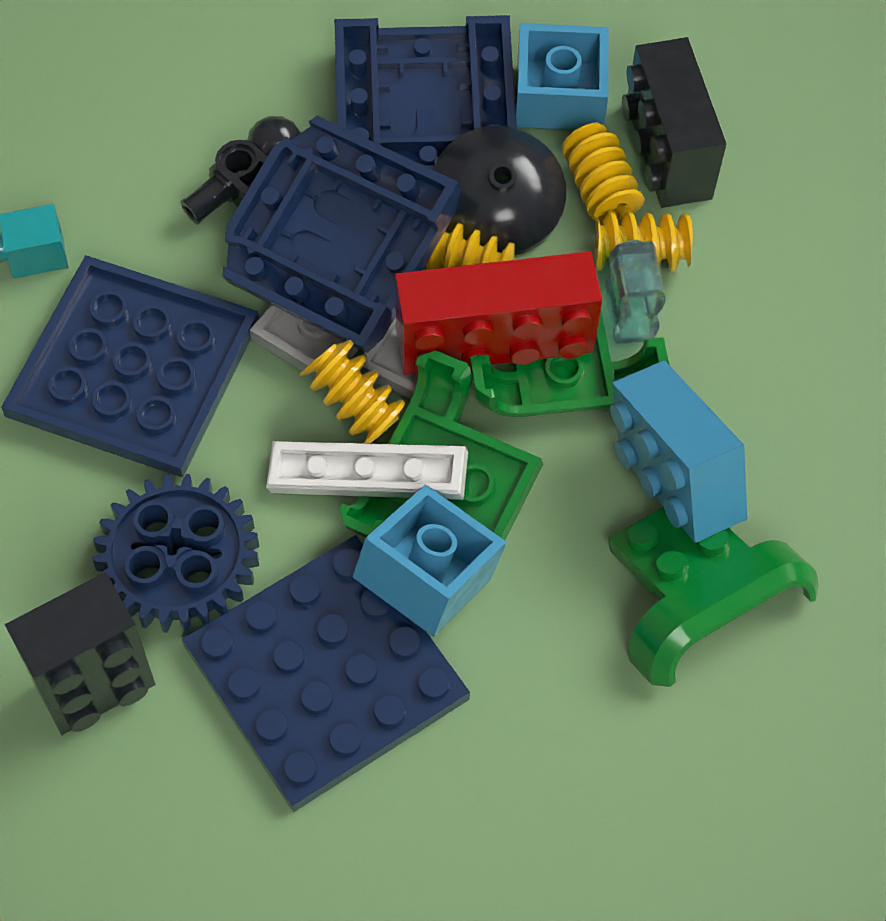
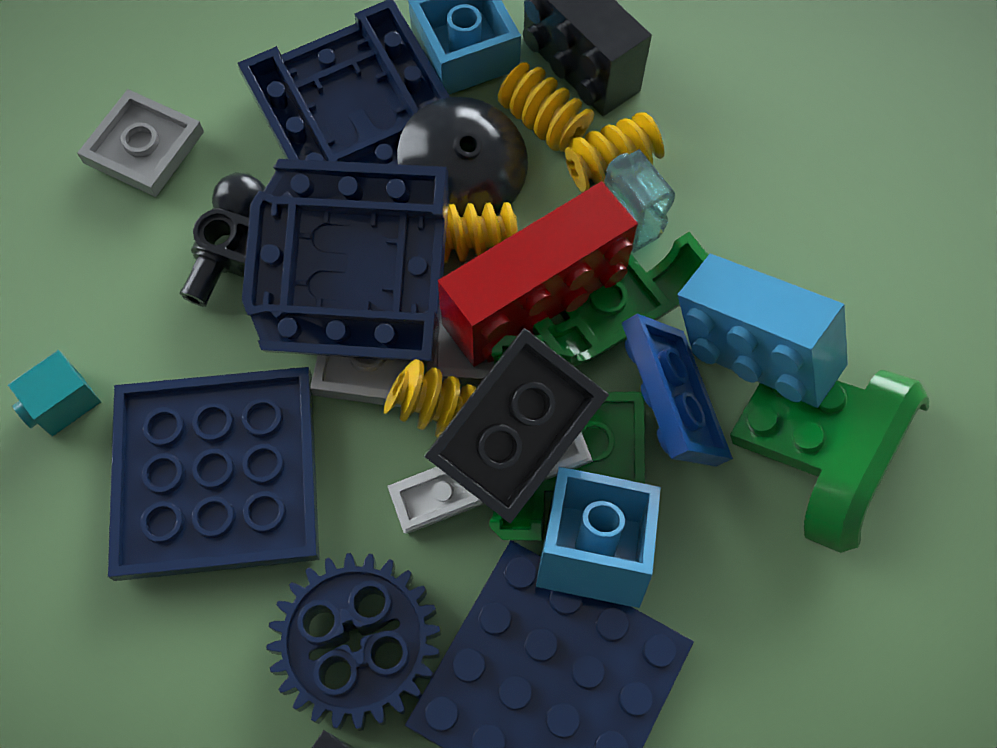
camera: 25 degrees left, 5 degrees up
none -> light grey plate [77,89,204,197]
none -> black brick [424,328,610,524]
none -> blue plate [622,314,733,467]

